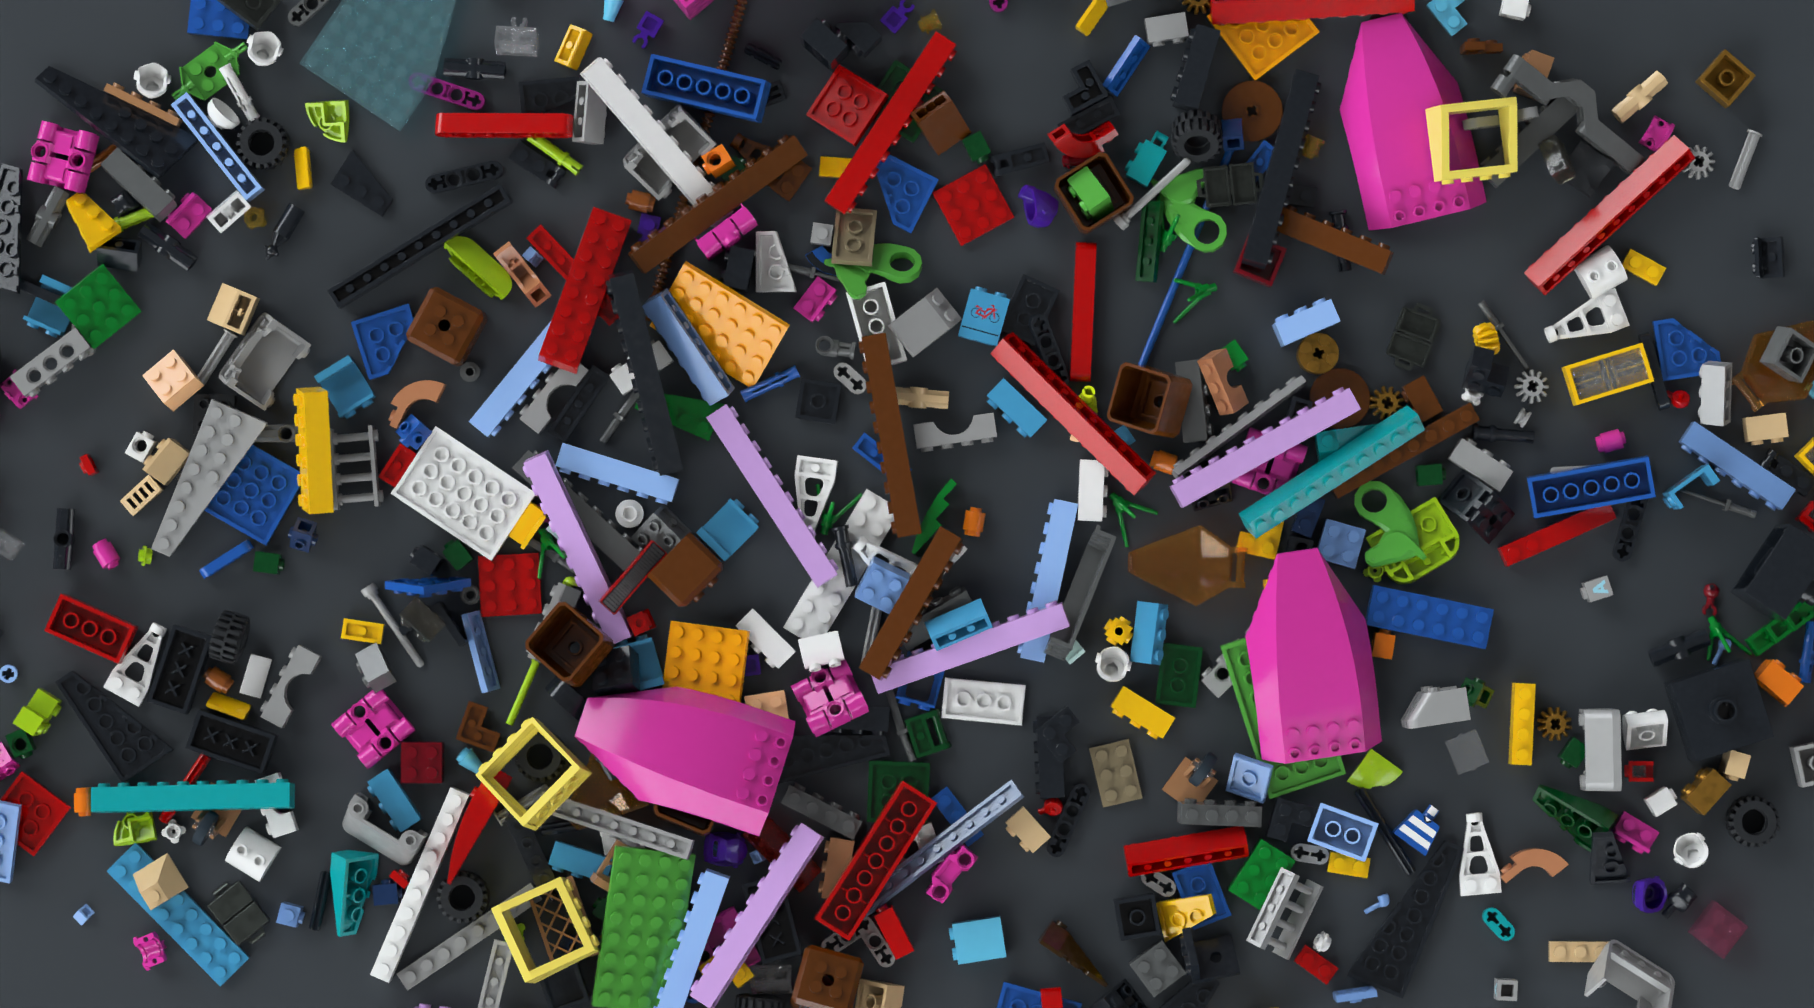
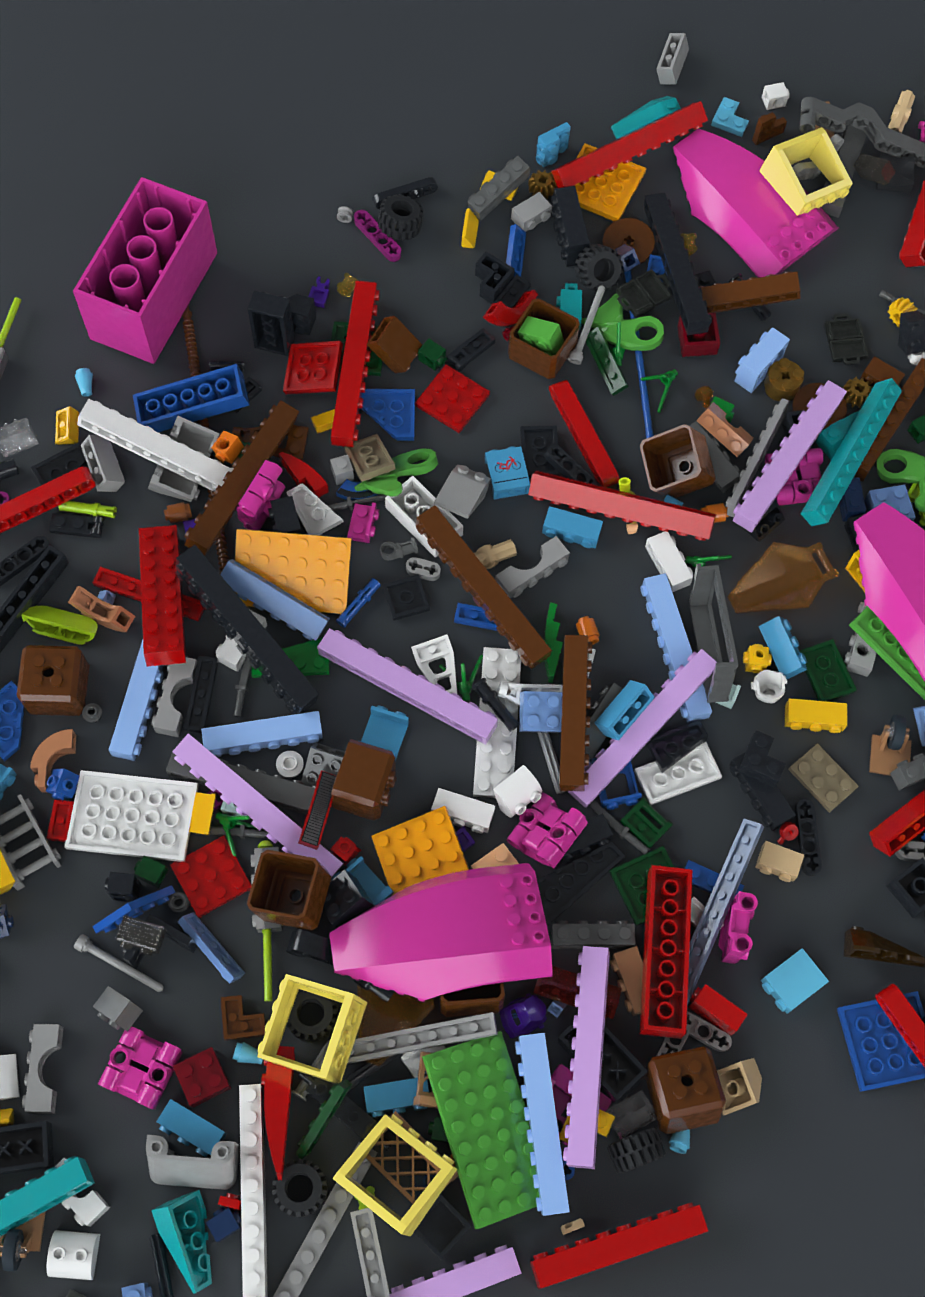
camera: 30 degrees left, 20 degrees down
yellow plate [341,618,385,644] -> none
dark purple plate [632,11,664,49] -> none
dark purple helmet [1018,185,1059,228] -> none
yellow plate [1235,521,1284,560] -> none
none -> red slope [279,452,329,498]
none -> dark green plate [295,1079,353,1159]
none -> black wing [646,720,708,773]
none -> clear orange plate [695,386,713,408]

